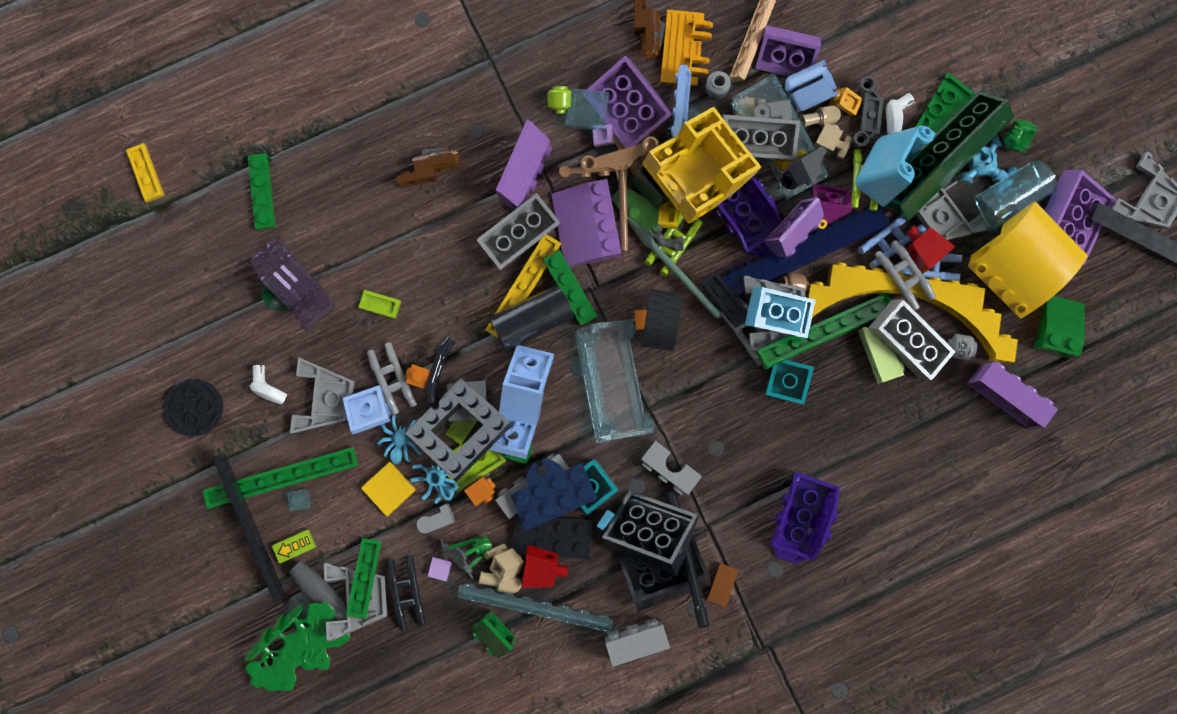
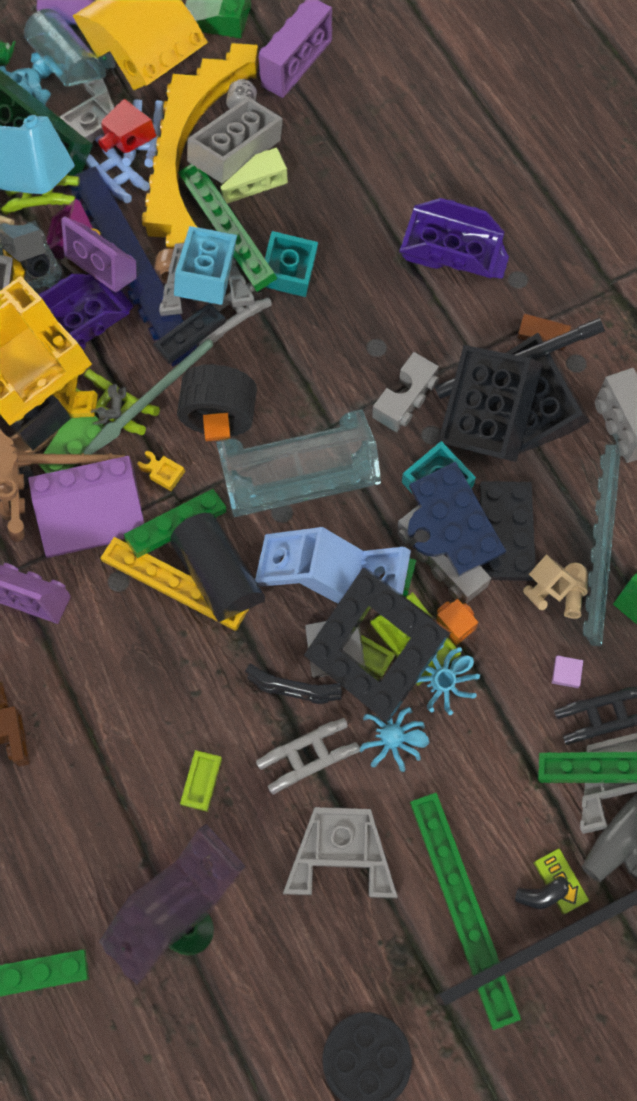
camera: 90 degrees left, 15 degrees down
white arm [250,365,287,405] -> none
clear light blue plate [287,489,311,512] -> none
light blue bracket [343,385,392,434] -> none
yellow tile [361,462,416,517] -> none
orange brick [405,364,431,390] -> none
light grey leg [417,504,456,533] -> none
plant [440,536,492,579] -> none
light grey brick [477,193,560,270] -> none
red torso [522,545,568,588] -> none
medium azure tile [597,510,615,531] -> none
light grey piece [875,241,936,310] -> none
none -> yellow plate [137,451,185,491]
none -> black arm [515,876,569,910]

